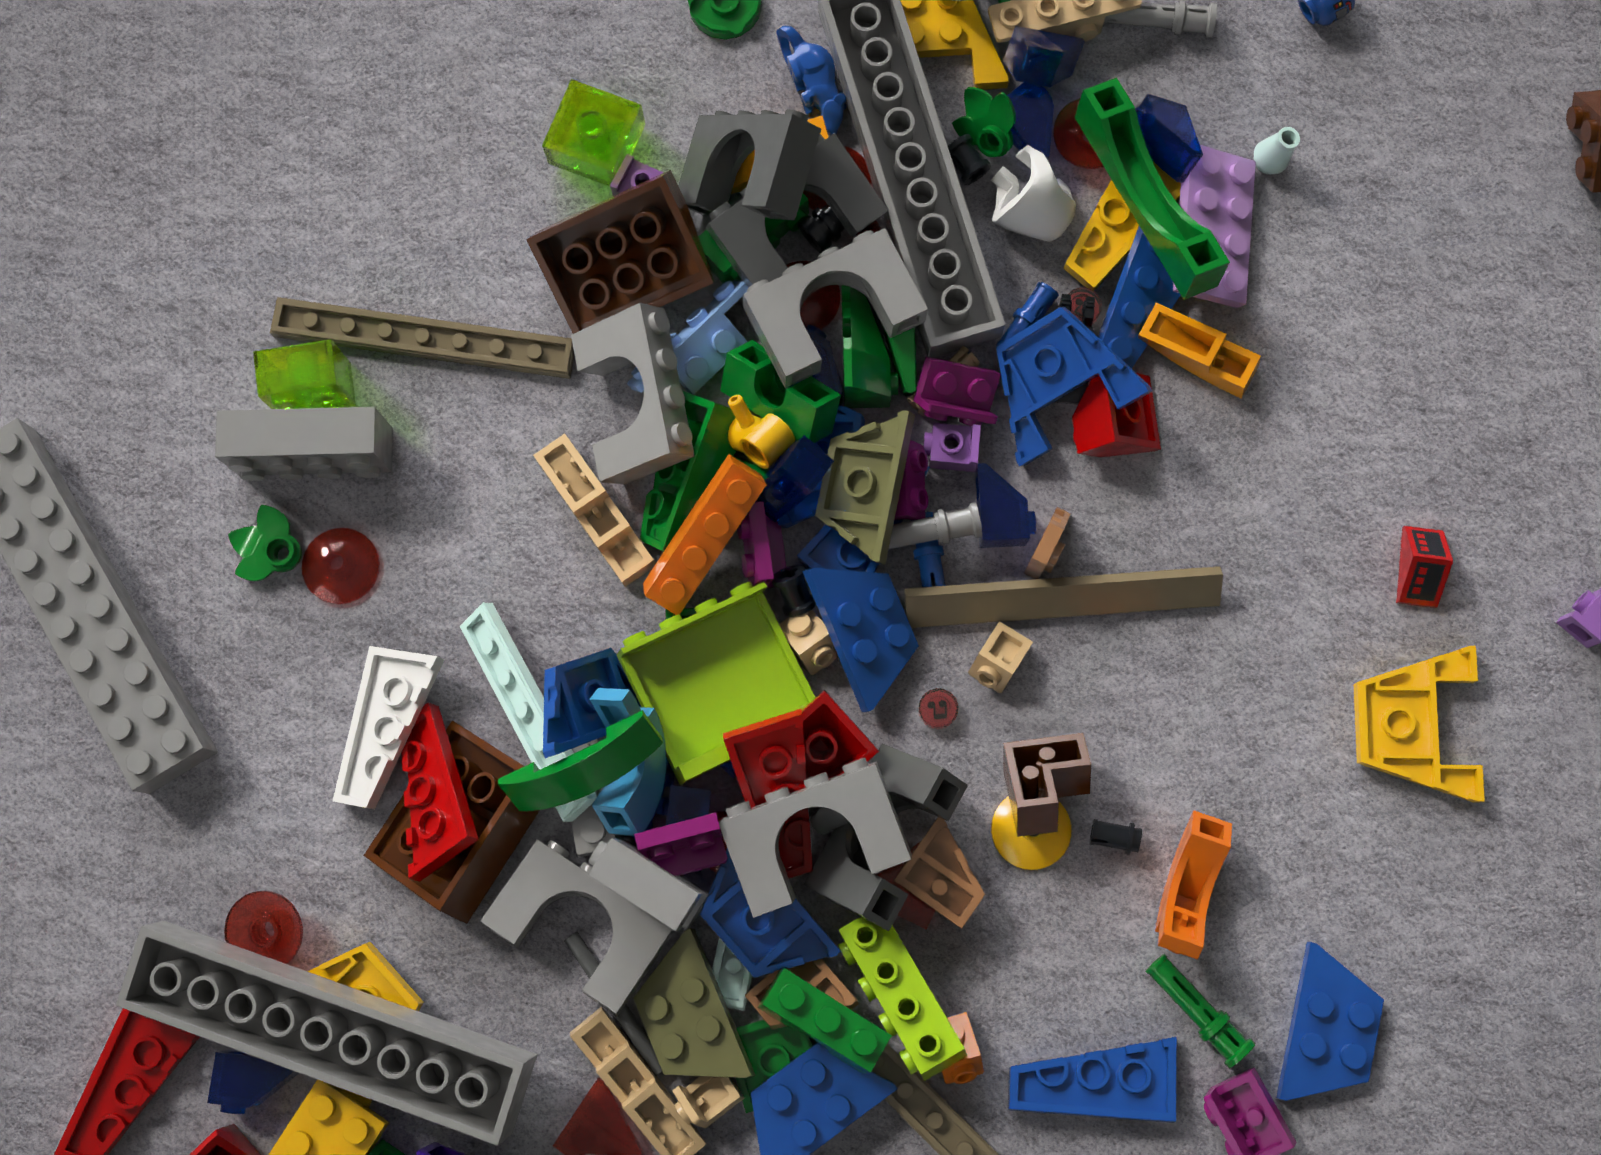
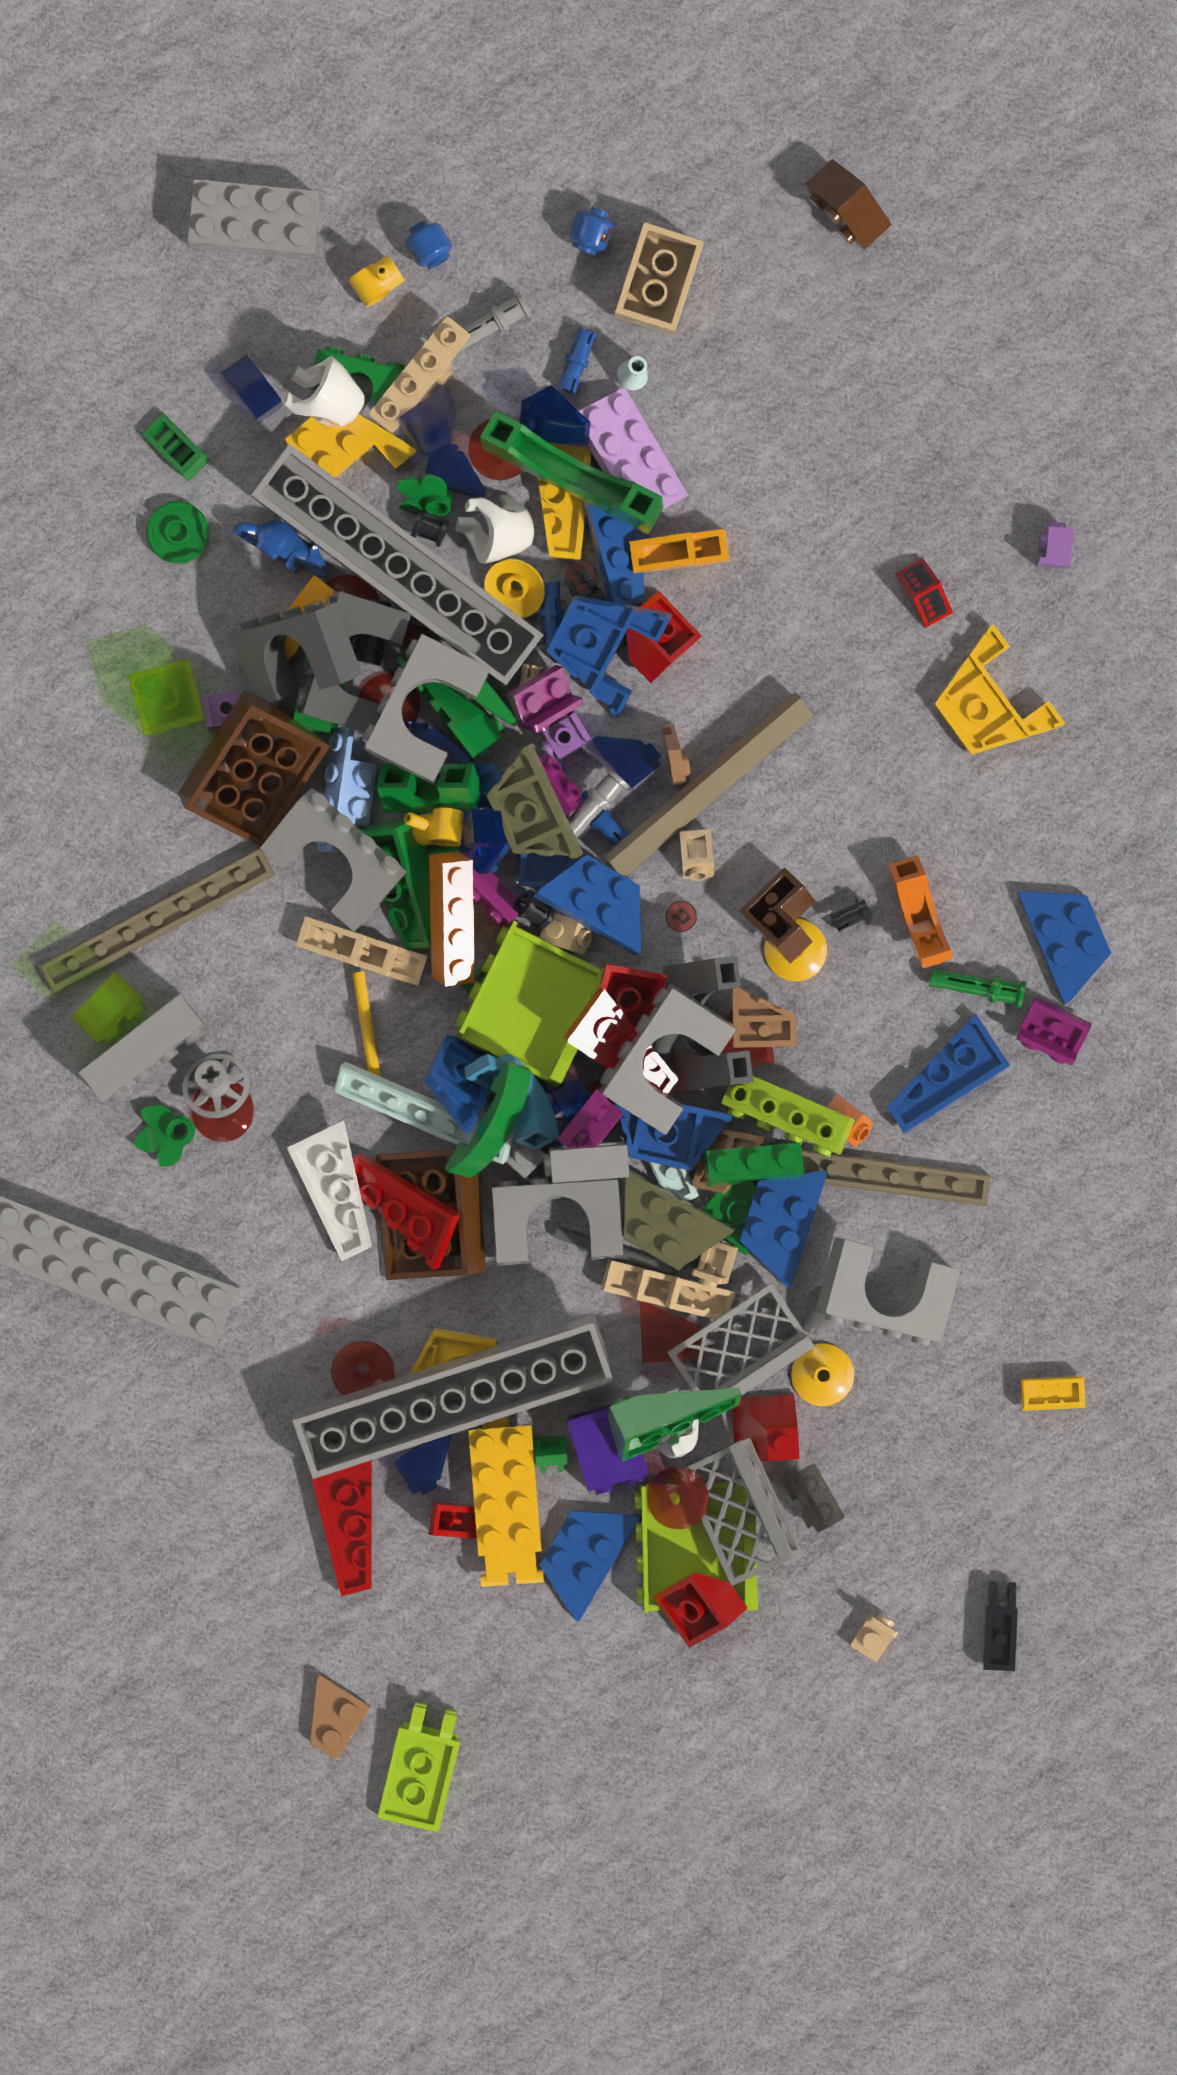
camera: 45 degrees left, 10 degrees up
none -> light grey wheel [182,1054,250,1118]
none -> yellow bar [352,971,381,1077]
none -> yellow dish [484,559,545,618]
none -> blue pin [557,328,597,394]
none -> tan brick [614,222,704,337]

